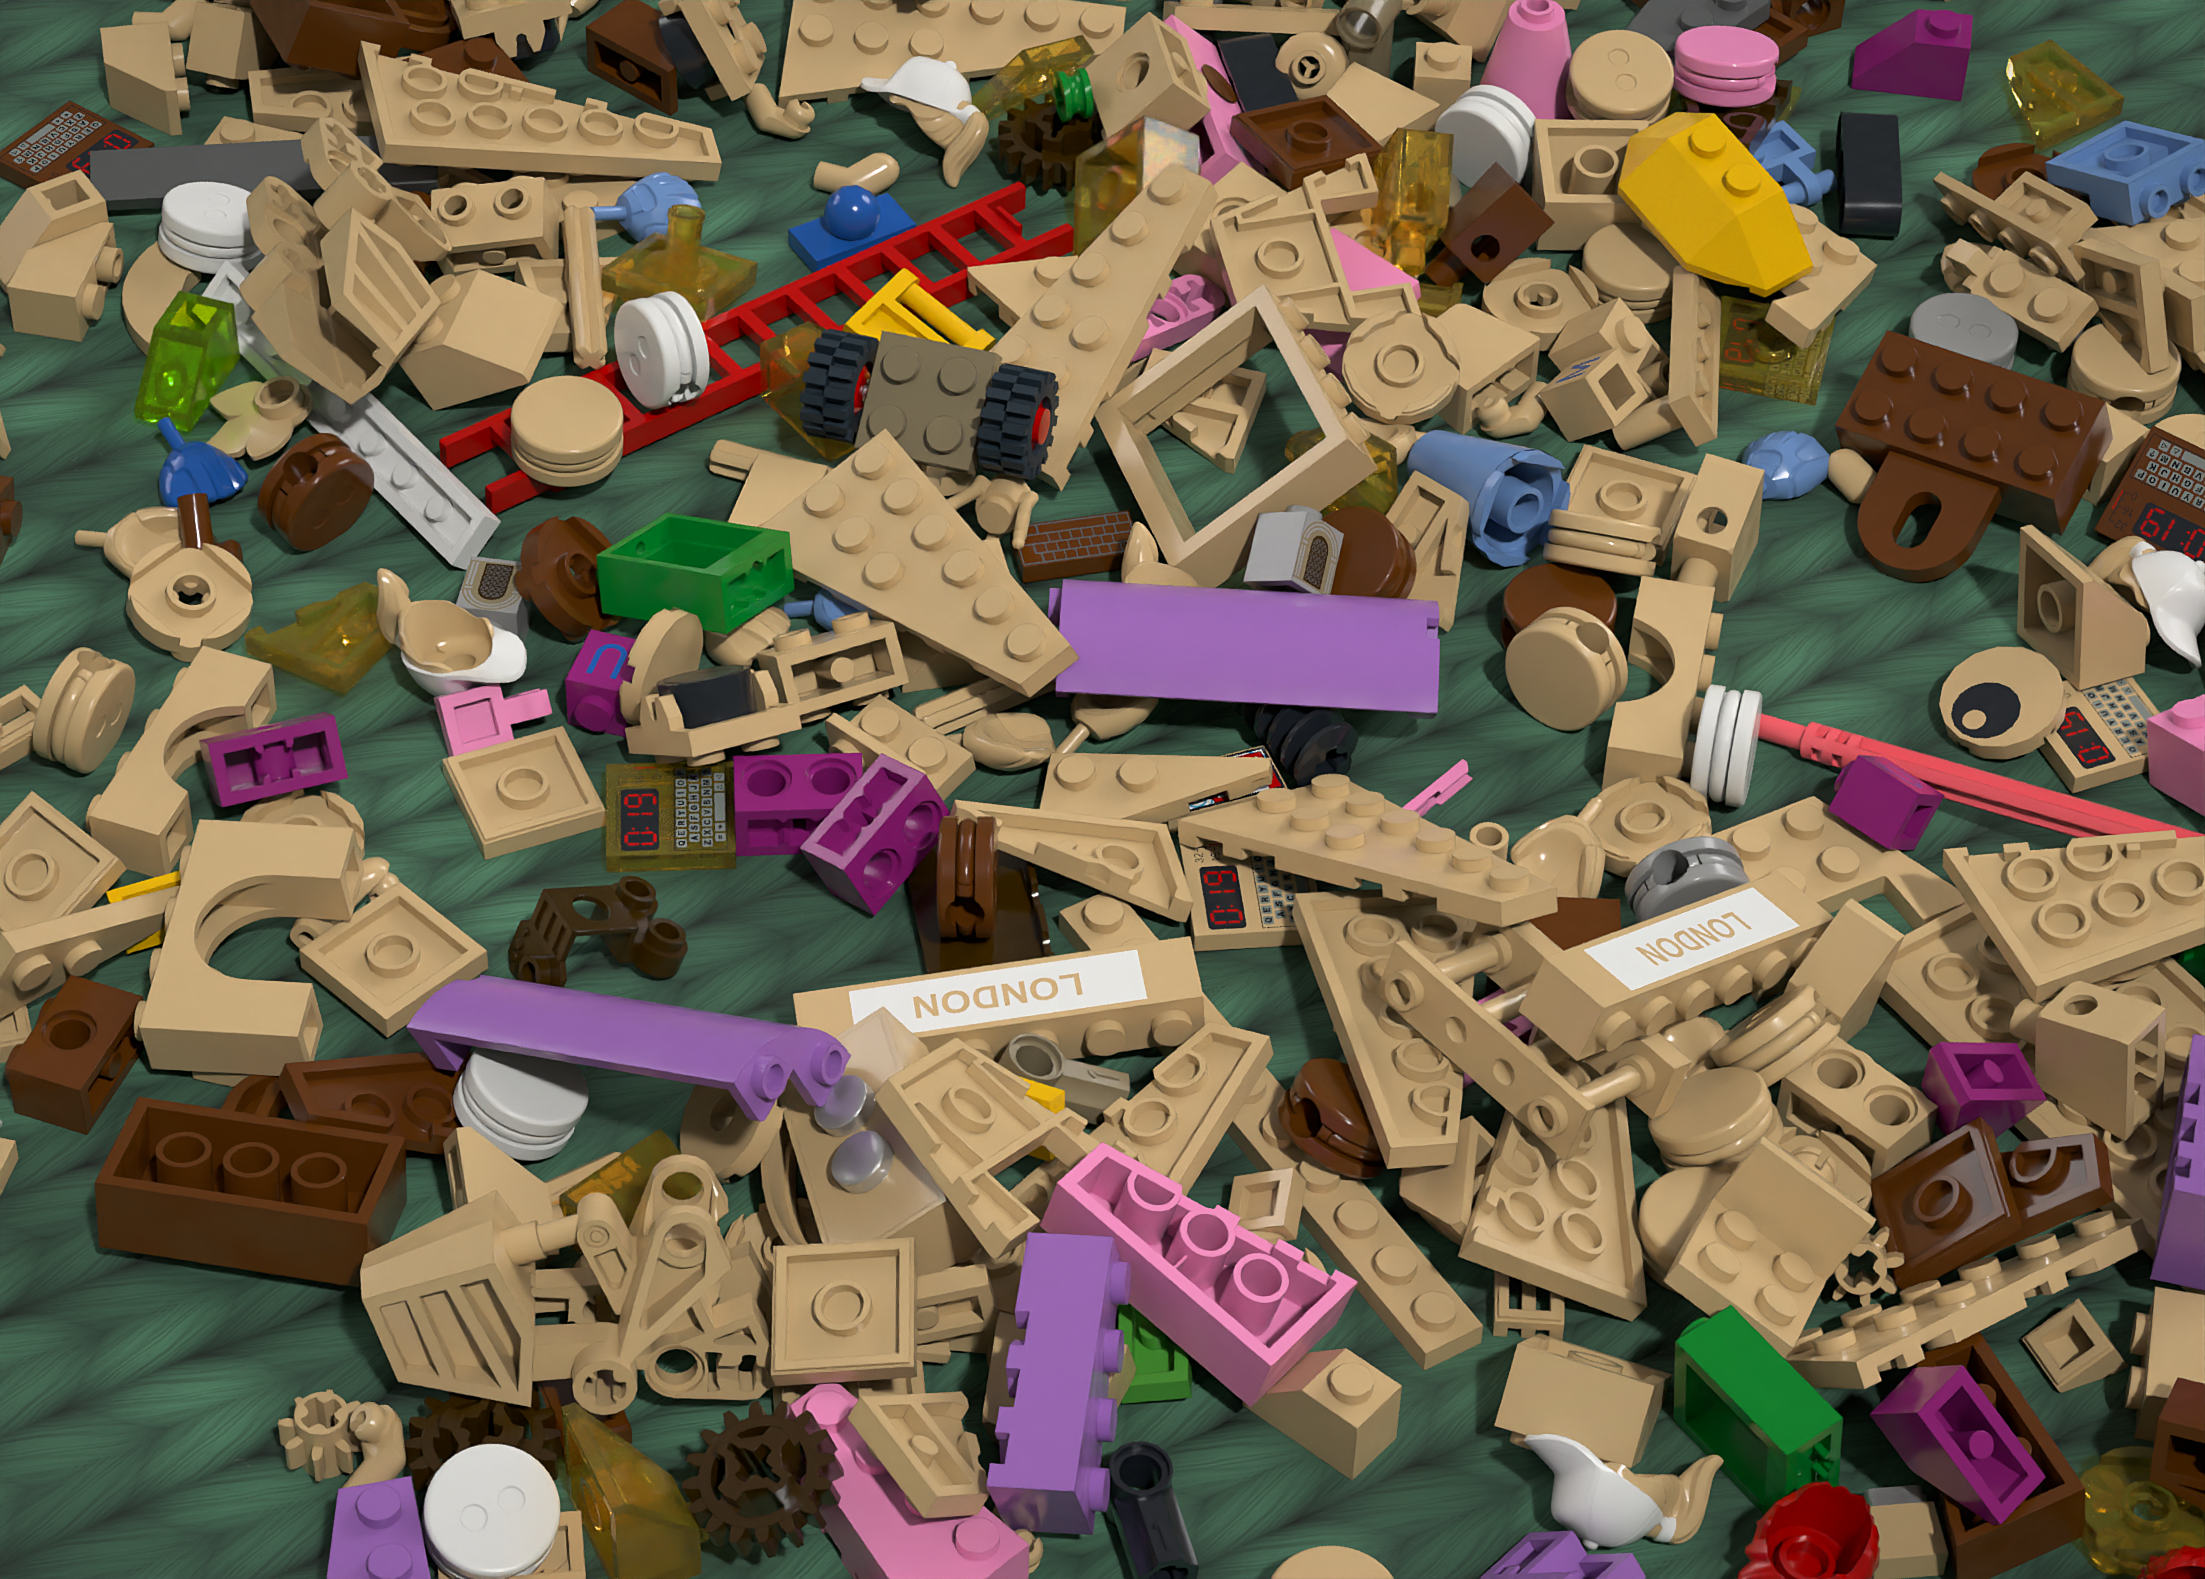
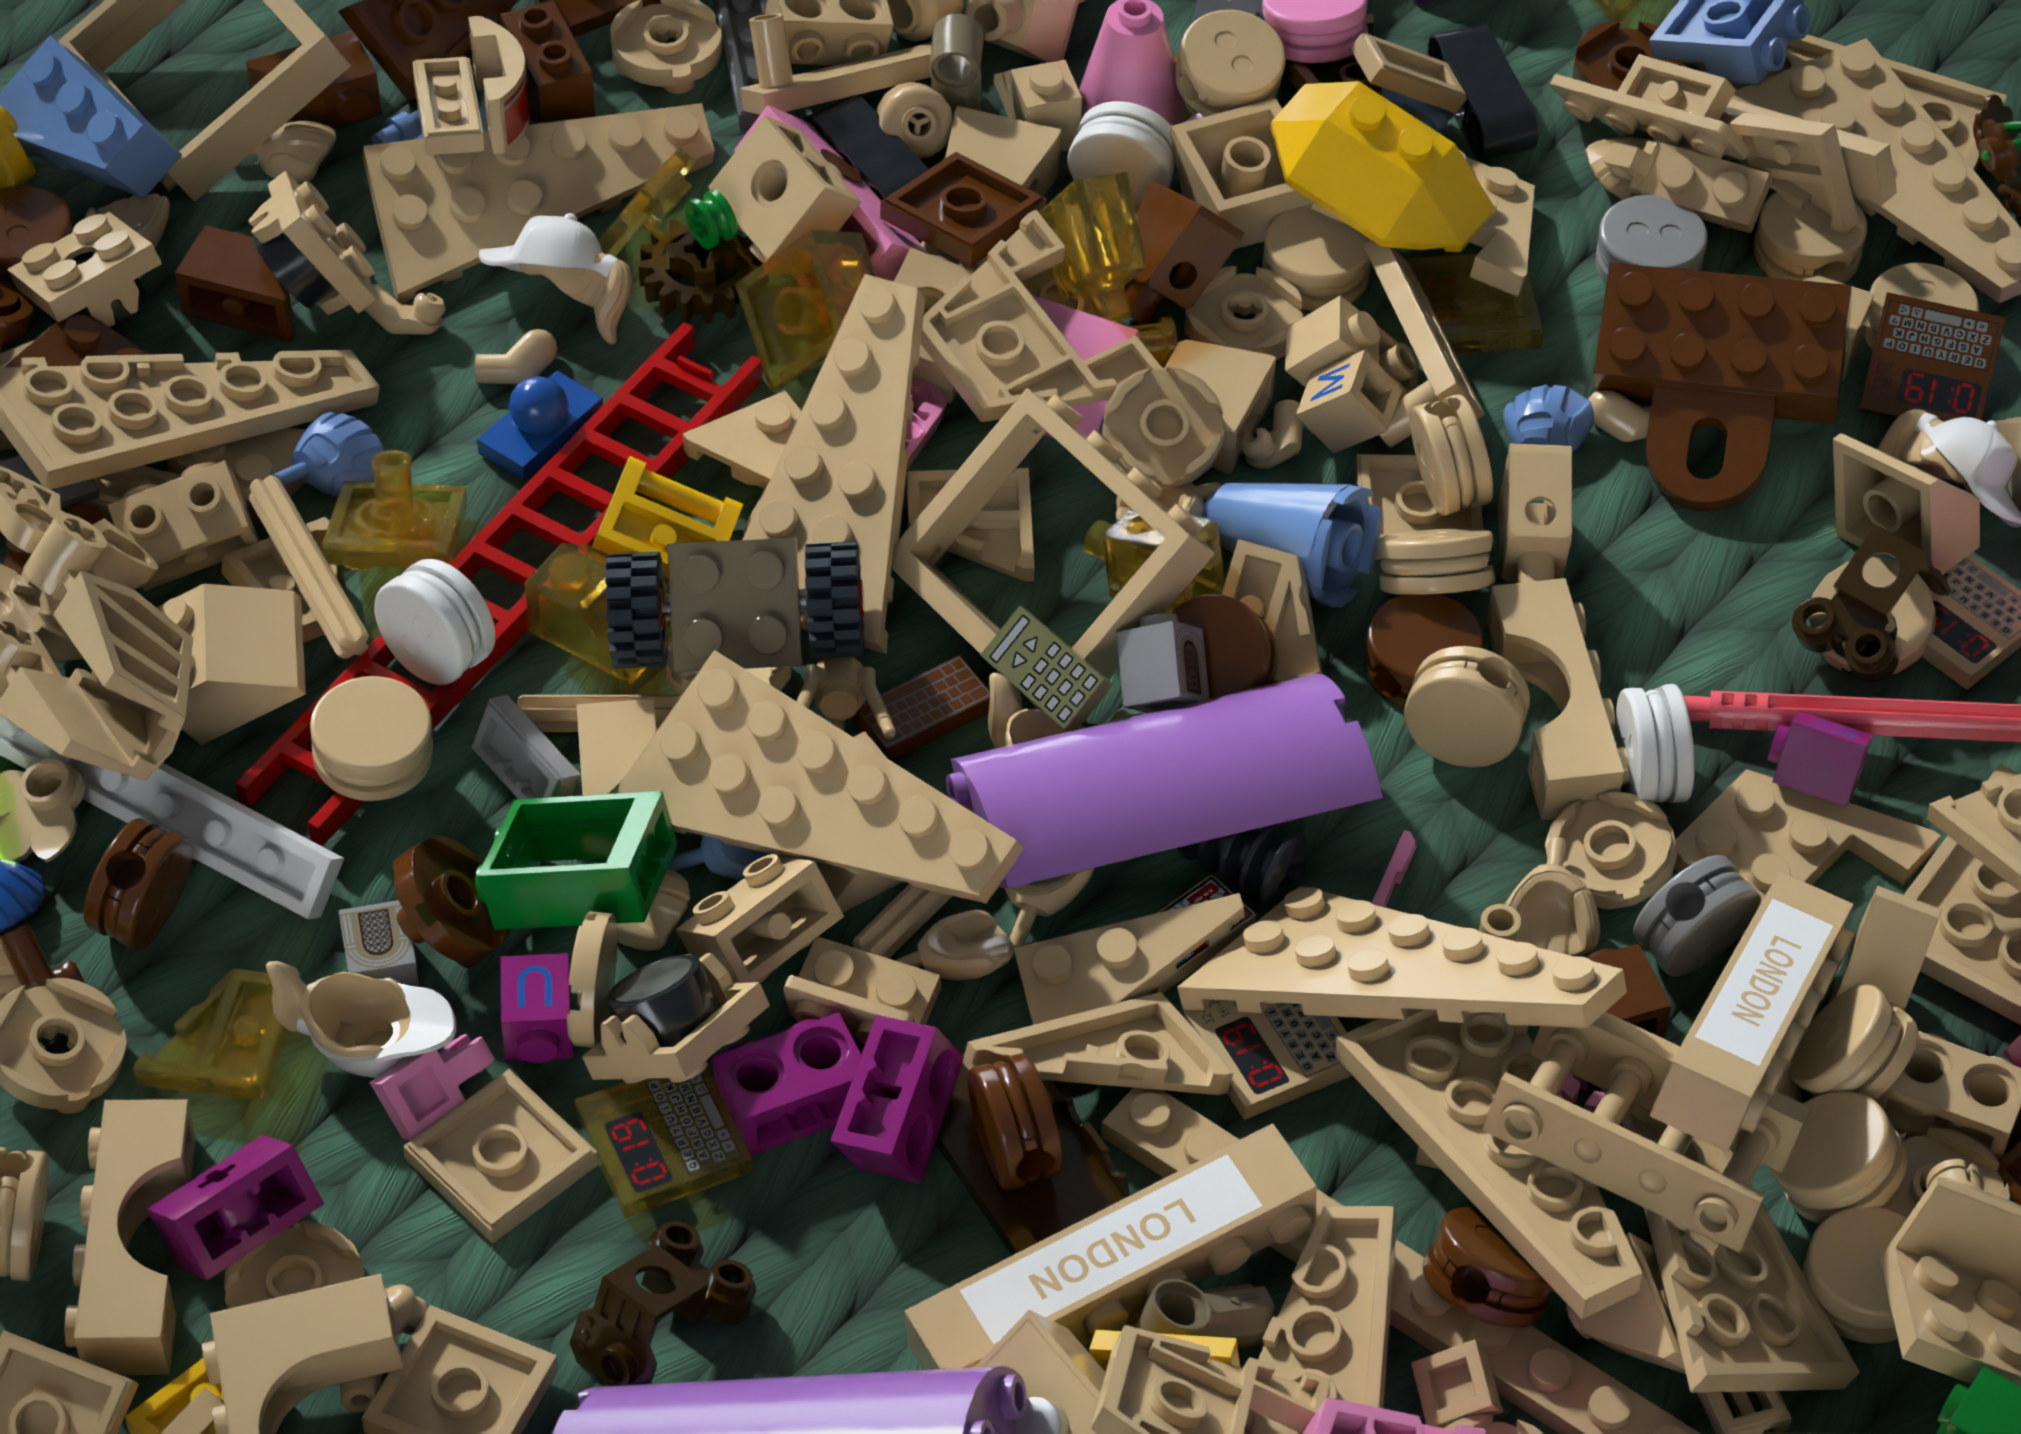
camera: 20 degrees left, 5 degrees up
none -> light grey plate [472,695,581,799]
none -> olive tile [980,606,1114,732]
none -> tan tile [1350,33,1467,113]
none -> tan head [1410,394,1493,516]
none -> dark brown piece [1792,525,1951,682]

